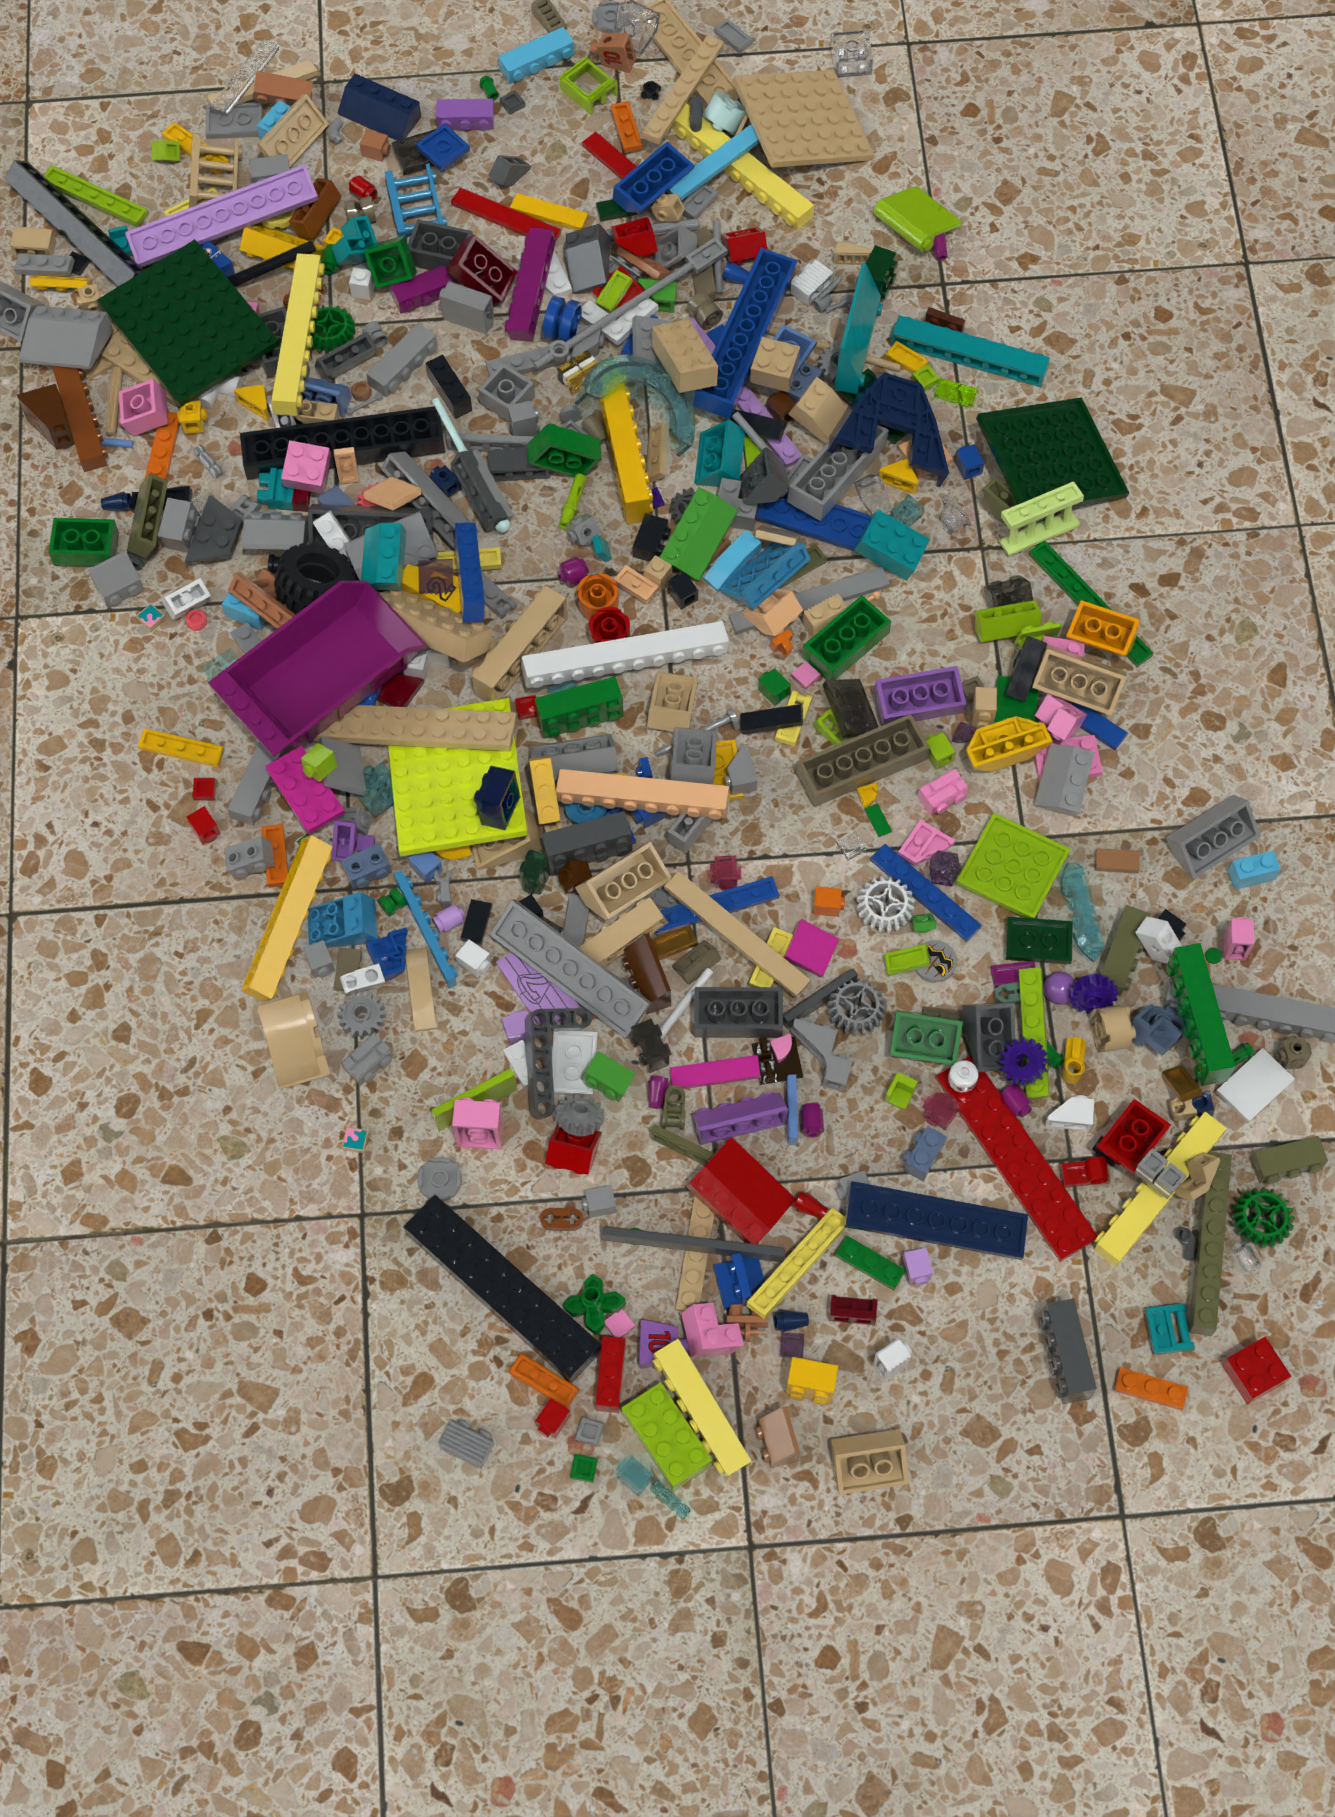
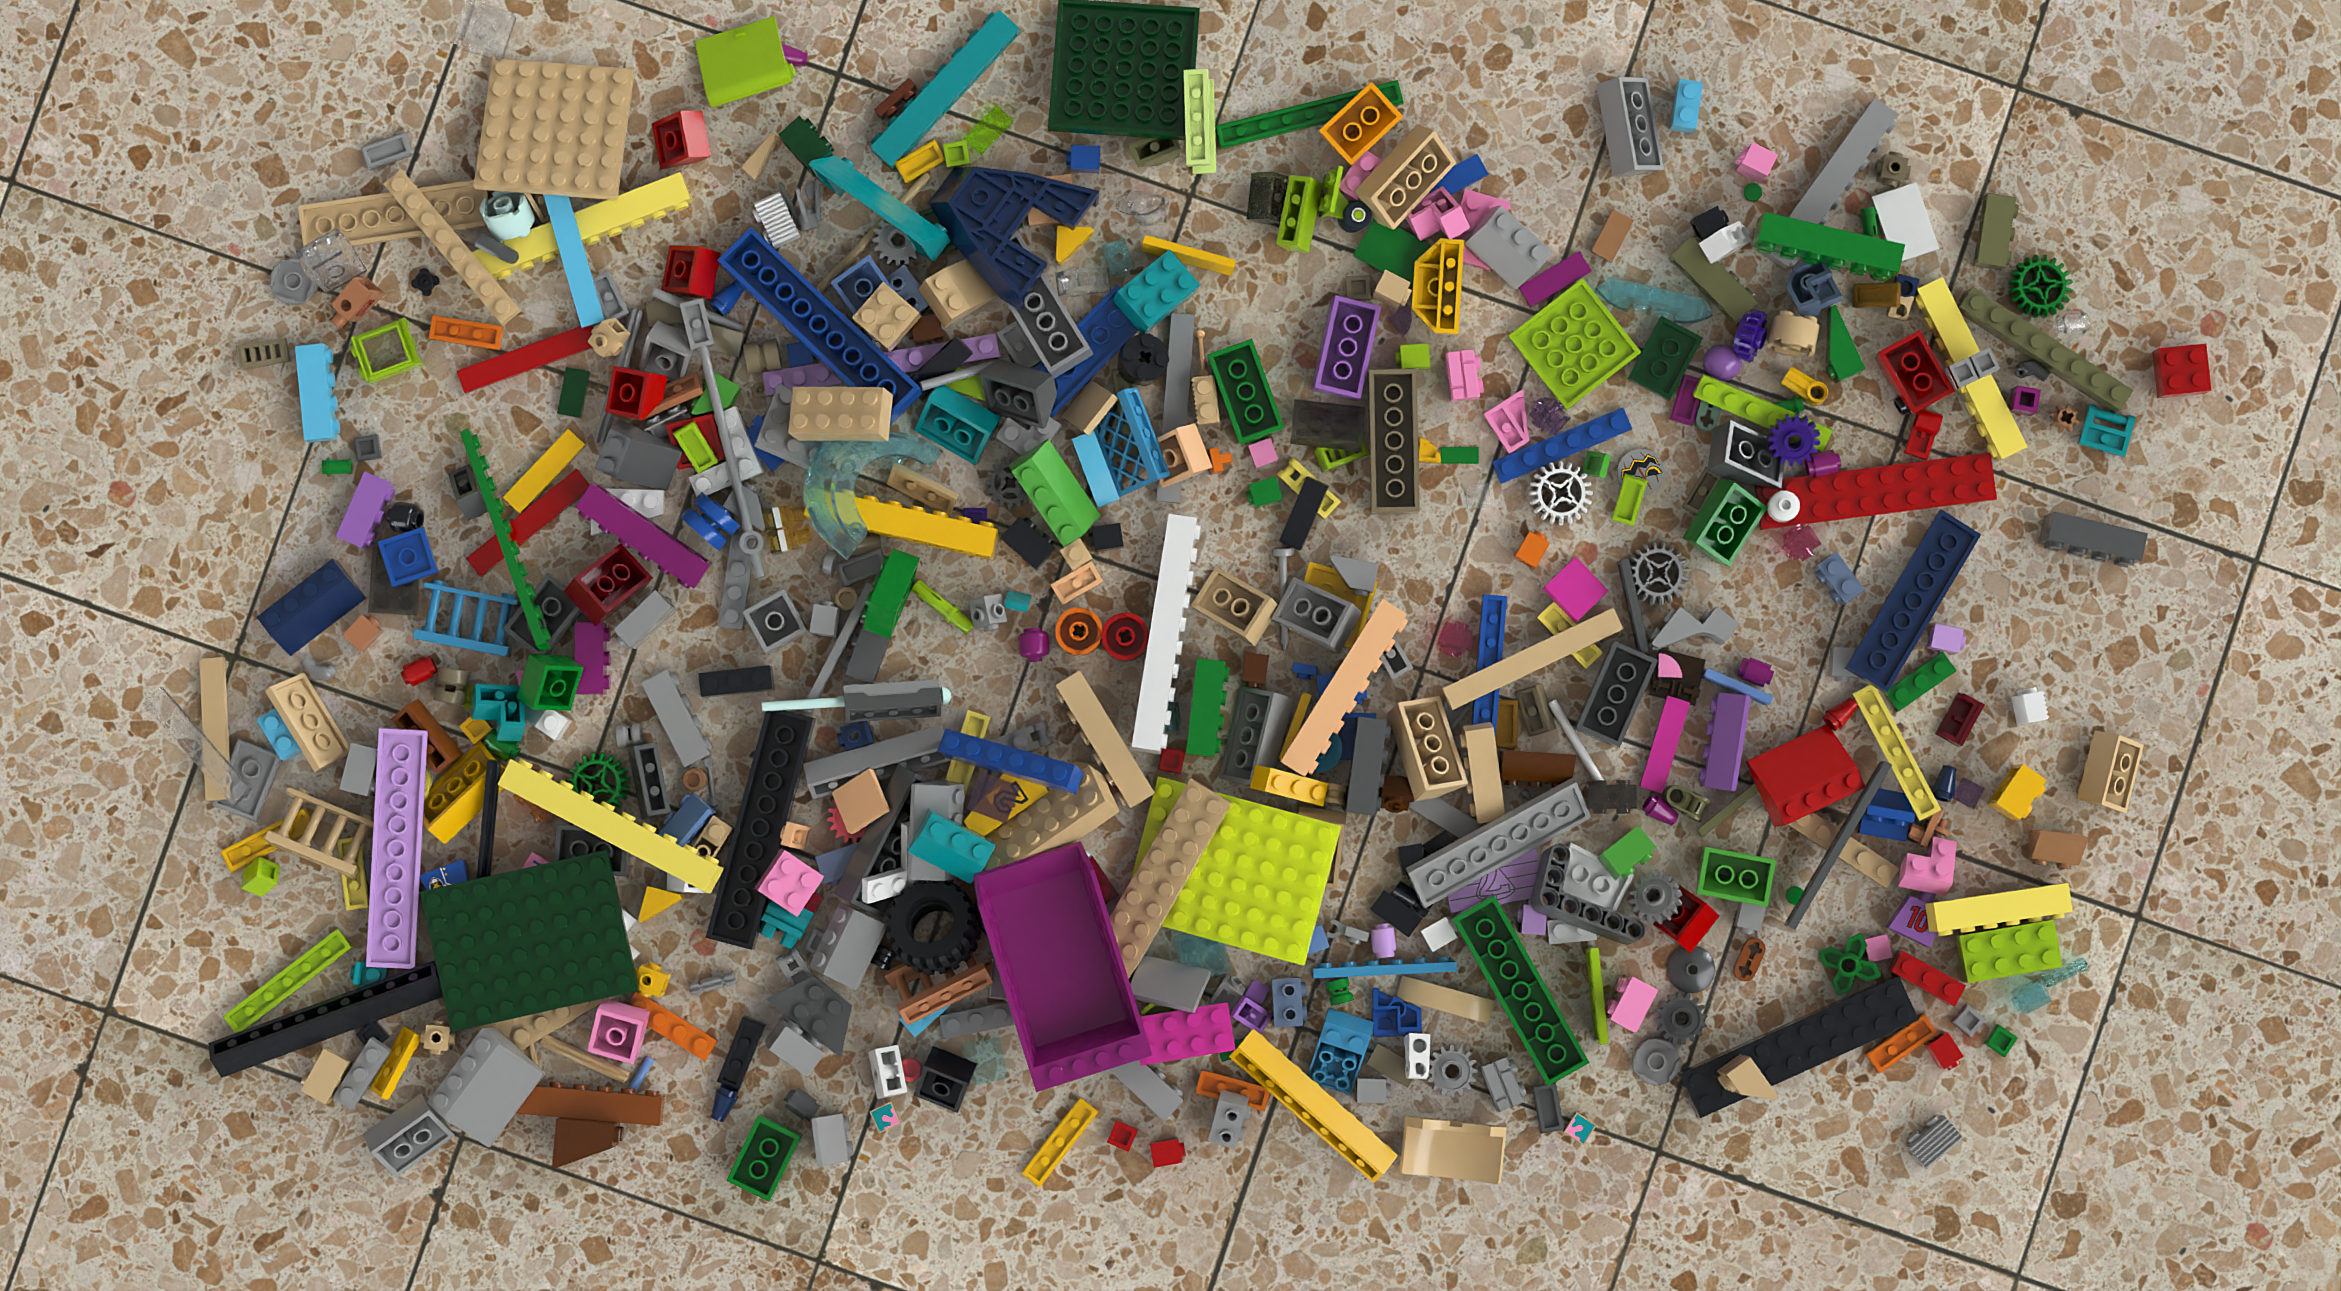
camera: 65 degrees left, 20 degrees up
olive brick [127,473,168,558] -> none
nougat brick [253,71,313,106] -> none
lime brick [301,743,338,782] -> none
clear blue brick [474,766,521,830] -> none
clear green brick [519,850,550,895] -> none
blue slope [613,142,695,213] -> none
lime panel [885,1072,918,1110] -> none
black tile [1004,636,1047,702] -> none
white slope [1045,1095,1094,1132] -> none
orange plate [1114,1367,1188,1411] -> none
tan slope [1175,1152,1220,1201] -> none
none -> black head [386,502,424,533]
none -> green plate [460,428,551,652]
none -> red slope [651,111,711,169]
none -> black slope [914,1046,977,1113]
none -> black brick [1117,333,1169,386]
none -> yellow tile [1141,235,1236,276]
none -> reddish brown brick [1241,652,1269,689]
none -> black bar [1391,881,1433,918]
none -> green brick [1451,893,1590,1086]
none -> magenta tile [1519,251,1592,308]
none -> dark grey tile [1532,1082,1565,1134]
none -> dark grey gear [1654,992,1708,1045]
none -> dark grey dish [1667,946,1715,993]
none -> bright green slope [1696,847,1776,907]
none -> tan slope [1717,1054,1779,1100]
none -> green slope [1825,304,1866,383]
none -> magenta brick [2008,385,2041,416]
none -> medium nougat gear [2049,404,2080,433]

